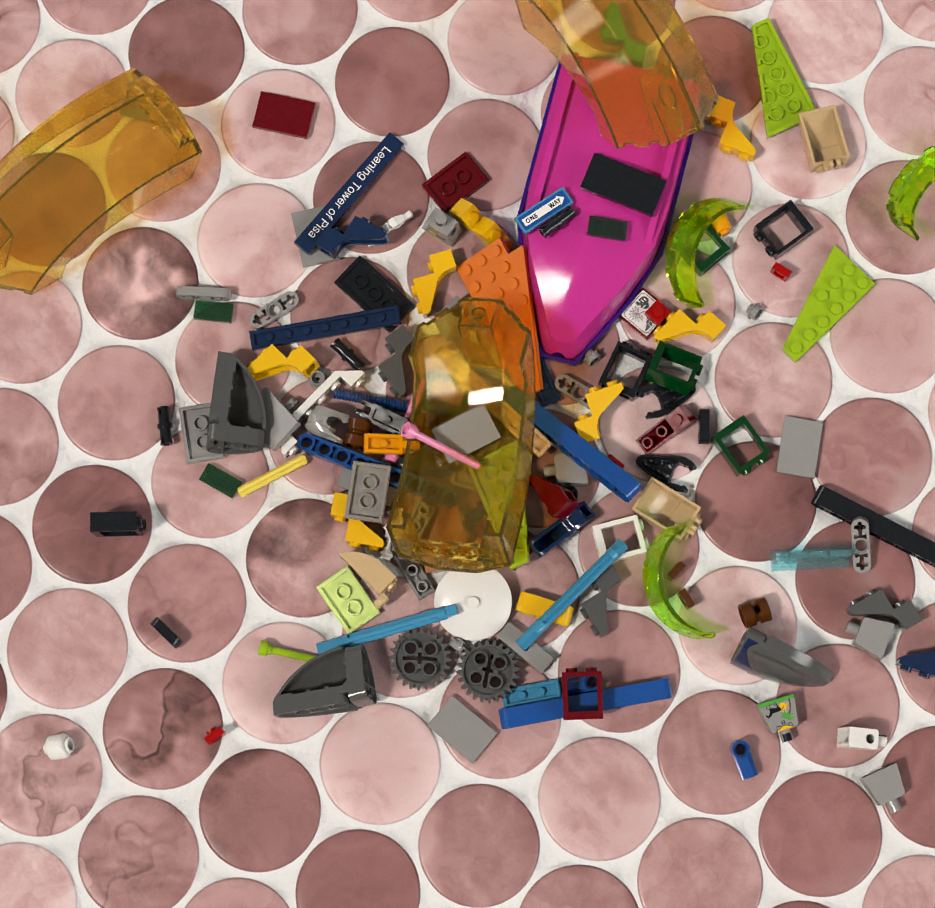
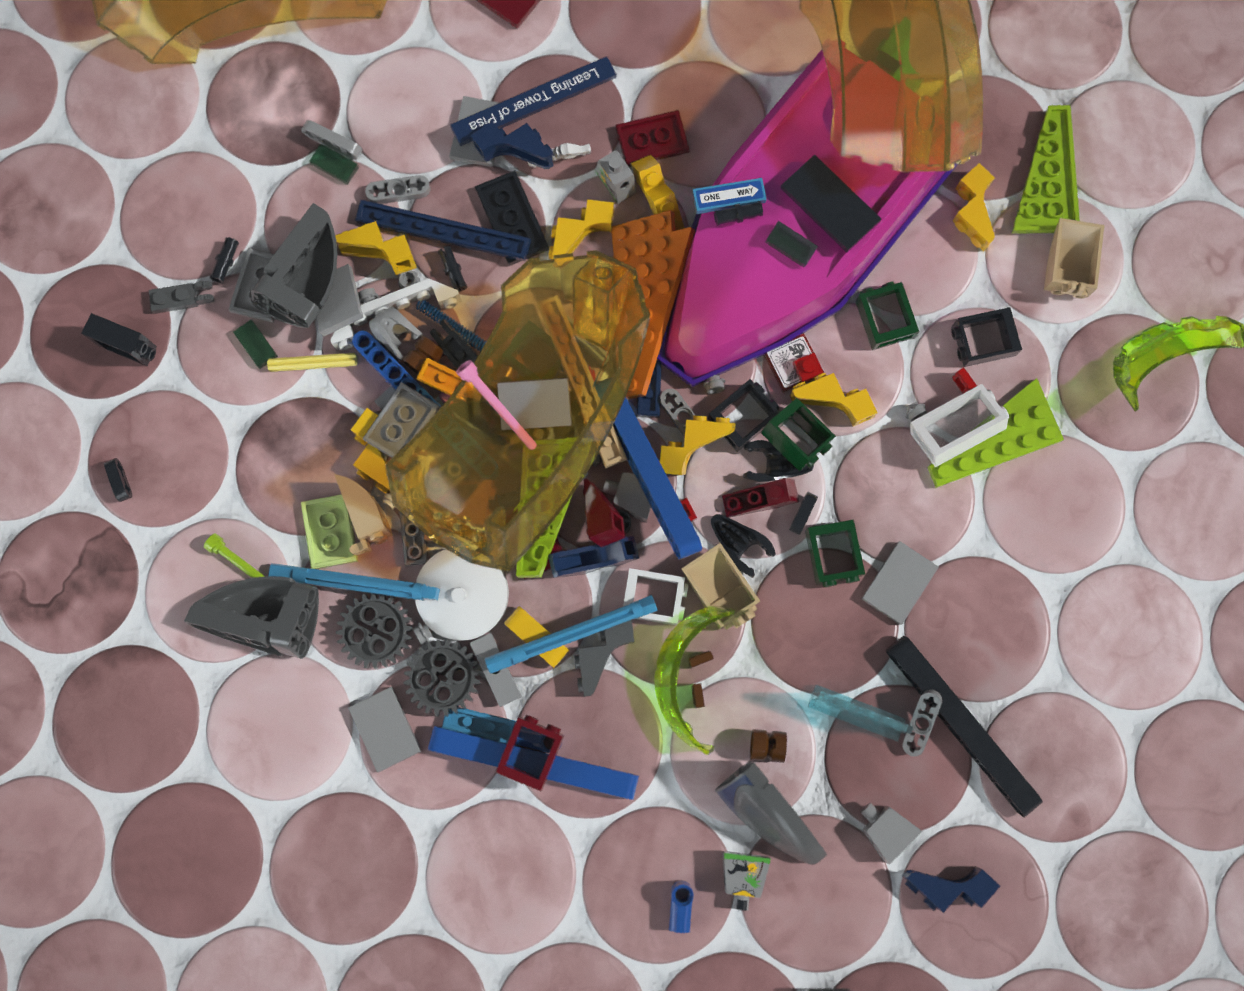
camera: 20 degrees right, 0 degrees up
red plate [204,726,226,745] -> none
dark grey arch [378,325,415,400] -> none
clear neon green windscreen [665,198,745,308] -> none
light orange brick [706,207,732,237] -> none
white torso [837,727,887,750] -> none
dark grey arch [845,589,923,632] -> none
none -> dark grey hinge [149,281,214,314]
none -> white window [910,384,1009,467]

